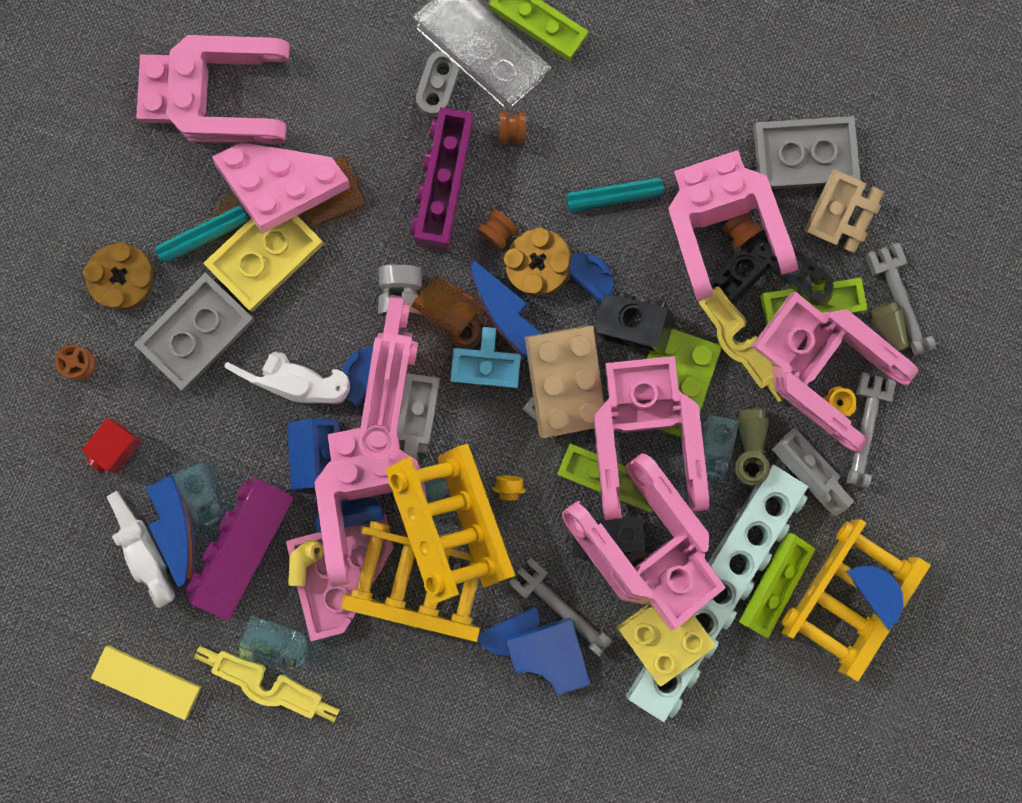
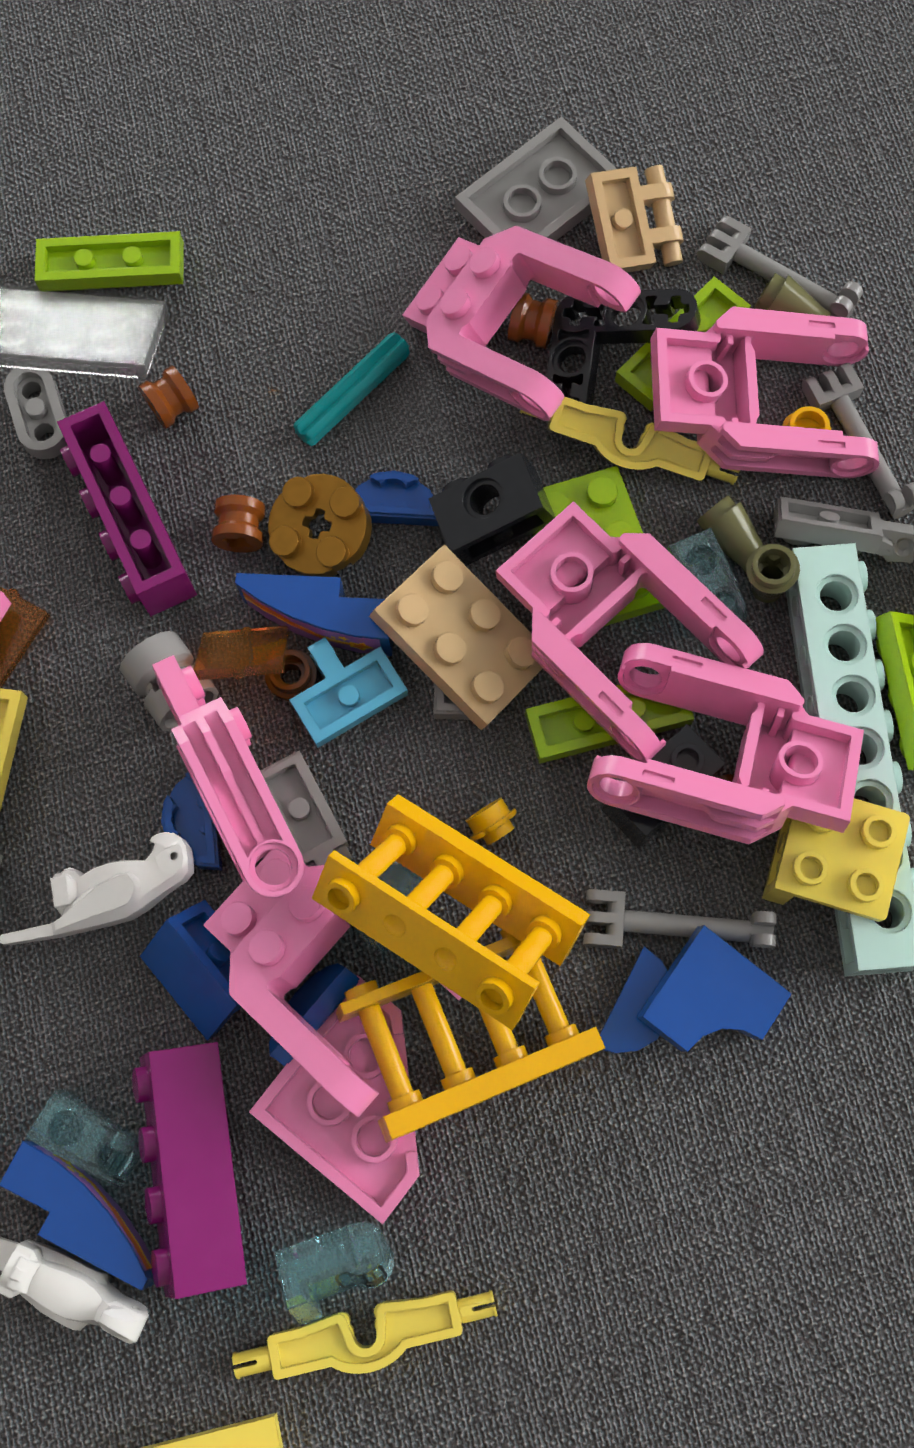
camera: 30 degrees left, 10 degrees down
light yellow arm [288,540,324,586] -> none

